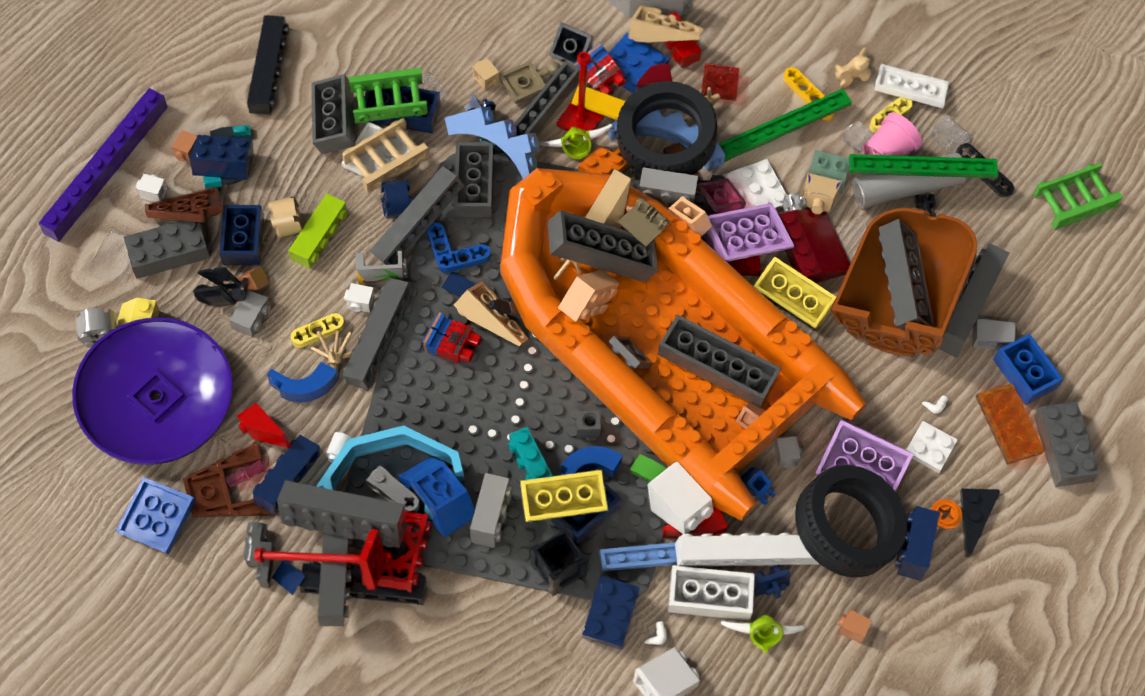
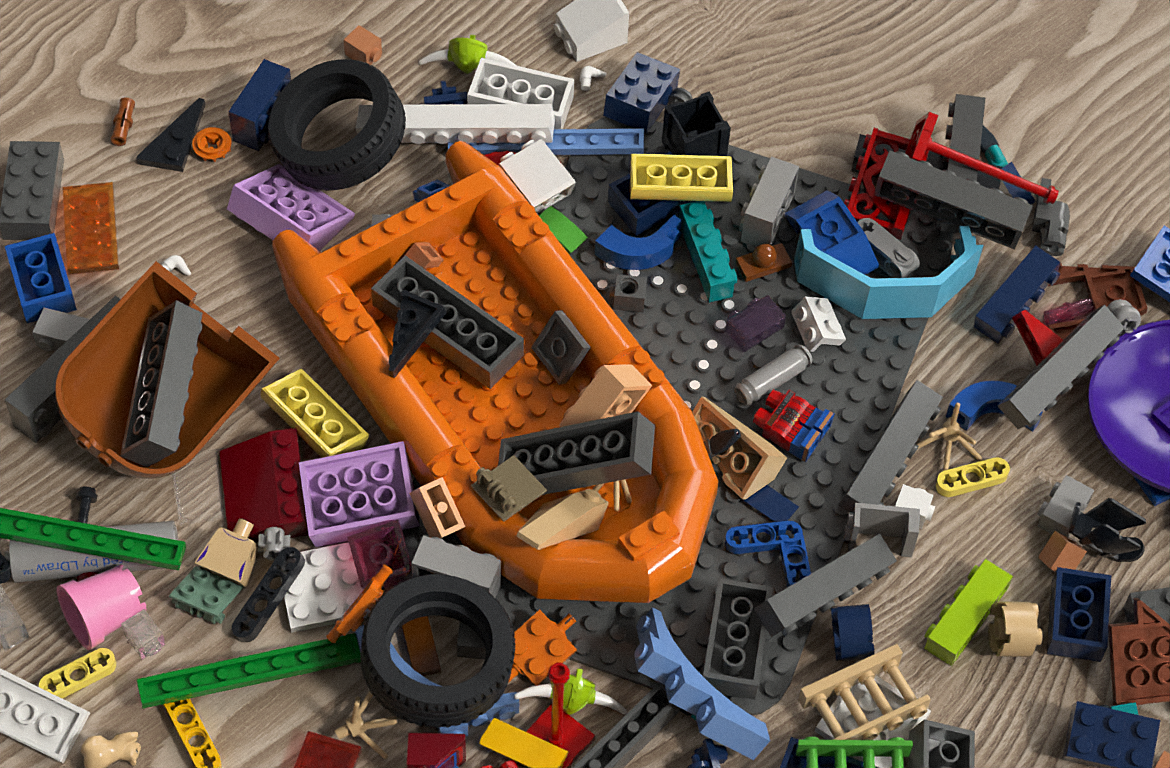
camera: 170 degrees left, 5 degrees down
white brick [326,432,351,463] -> none
white plate [906,421,958,473] -> none
none -> dark orange pin [111,97,135,146]
none -> black beam [232,547,305,643]
none -> orange plate [326,565,393,643]
none -> black wing [388,289,446,378]
none -> dark grey bush [668,88,693,104]
none -> clear purple brick [725,295,786,352]
none -> light grey axle [734,345,813,405]
none -> dark orange tile [735,243,792,282]
none -> white bracket [791,296,846,352]
none -> piece [980,125,1008,167]
none -> brick [997,305,1125,429]
none -> light grey piece [1107,299,1141,336]

